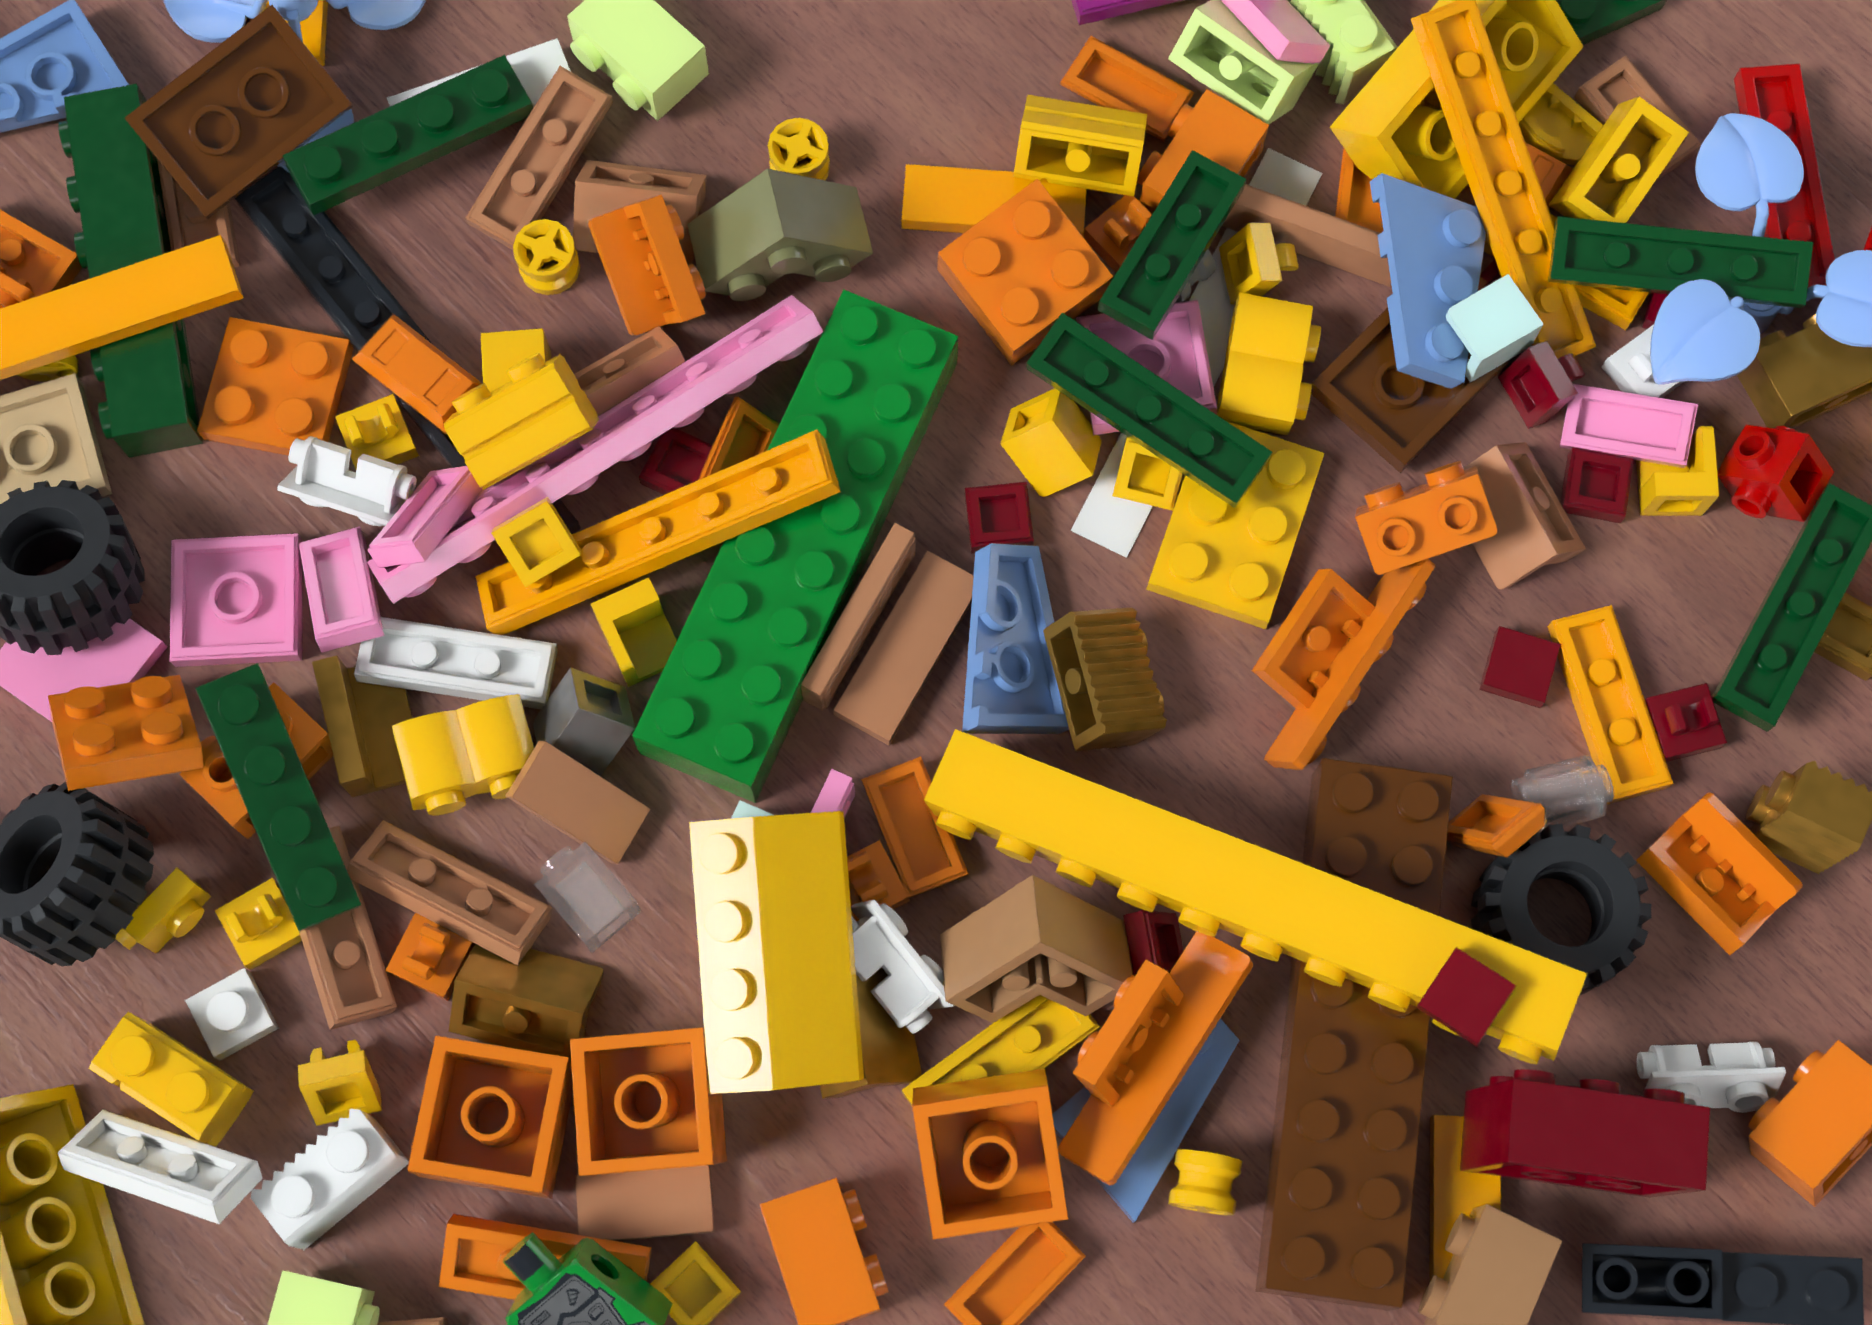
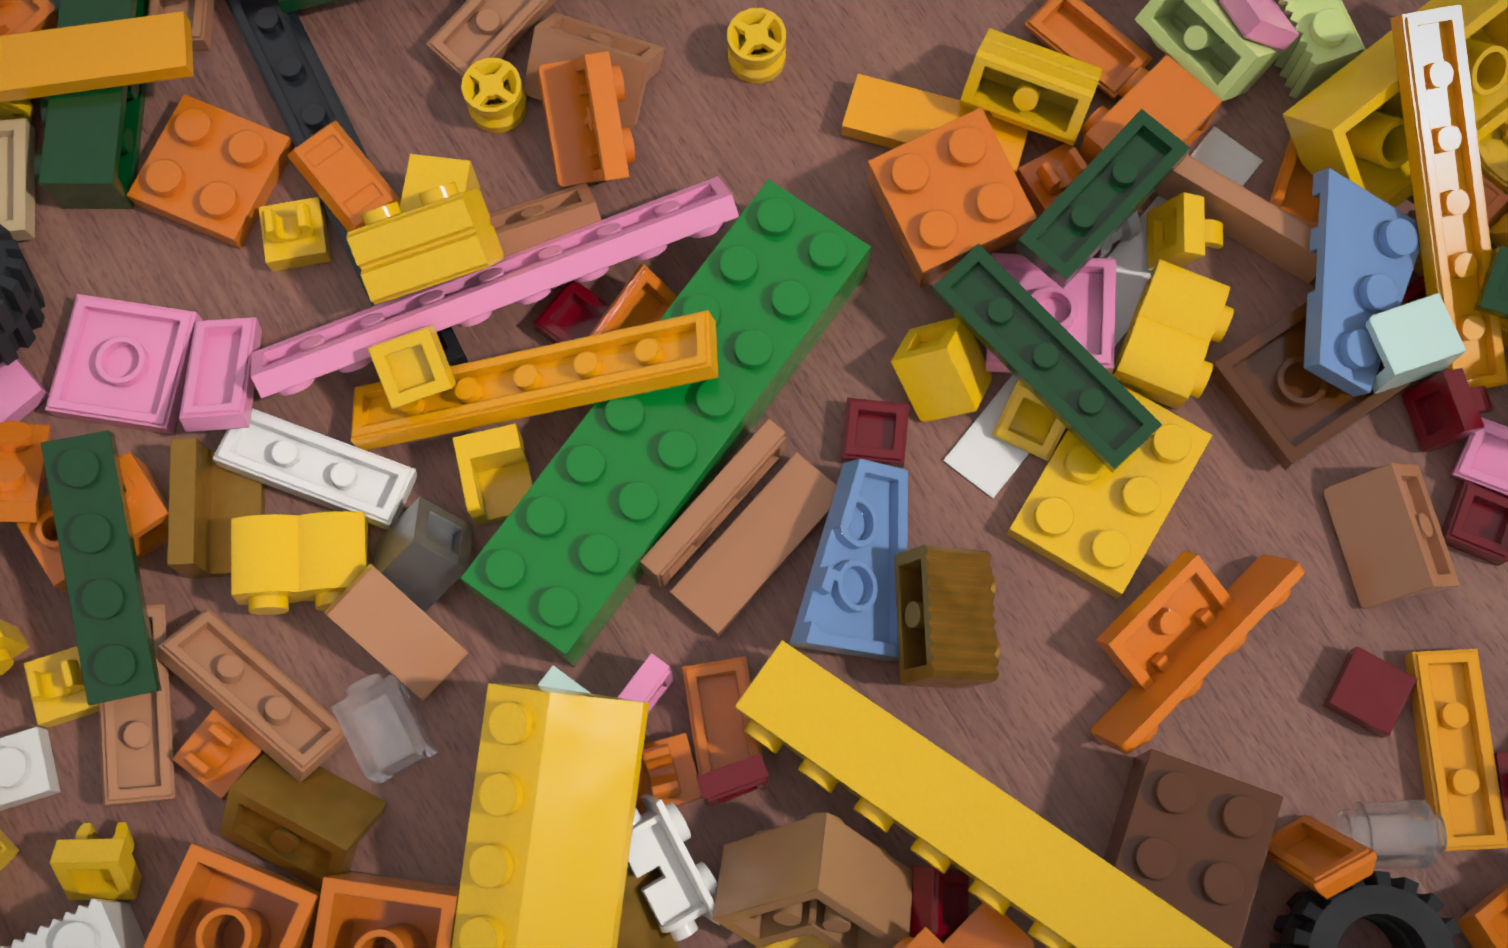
camera: 15 degrees right, 0 degrees up
white hinge [277,436,417,526] -> none
bright pink tile [367,466,483,568] -> none
olive brick [687,168,873,301] -> none
orange bracket [1355,461,1497,575] -> none
none -> dark red tile [696,753,769,807]

